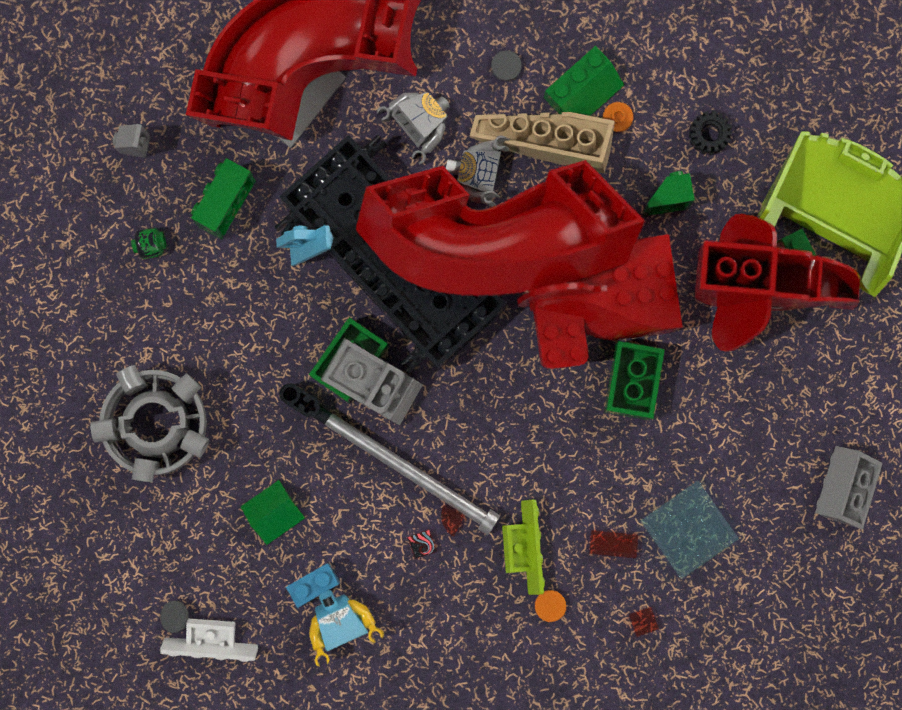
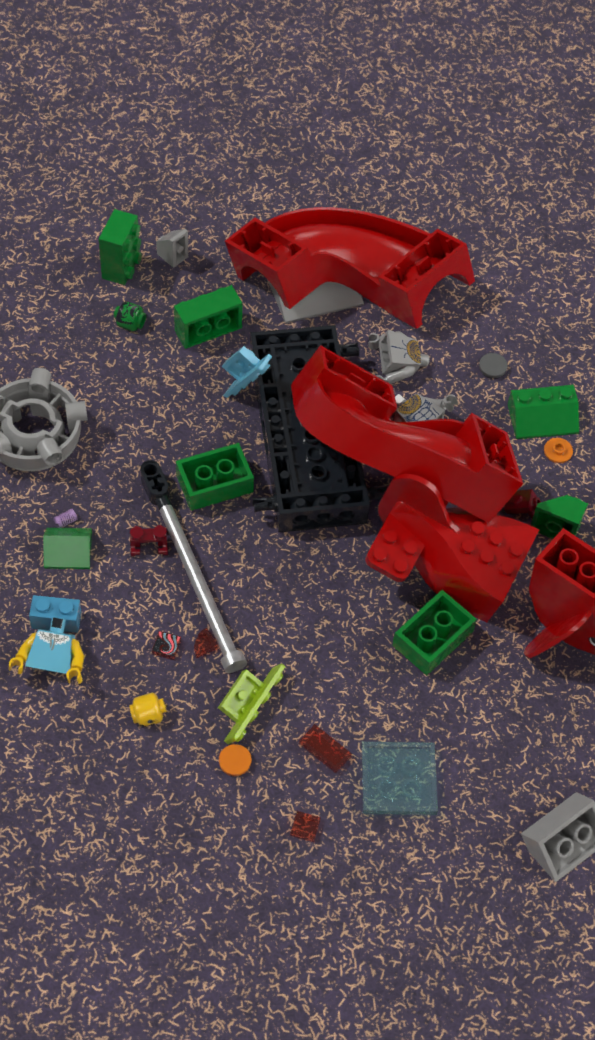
camera: 30 degrees right, 25 degrees down
light grey piece [321,339,423,425] -> none
tan wedge [470,112,615,174] -> none
none -> lavender piece [54,509,78,528]
none -> green brick [99,209,142,285]
none -> yellow head [129,693,167,727]
none -> dark red piece [130,525,168,557]
none -> dark red bracket [504,489,541,519]

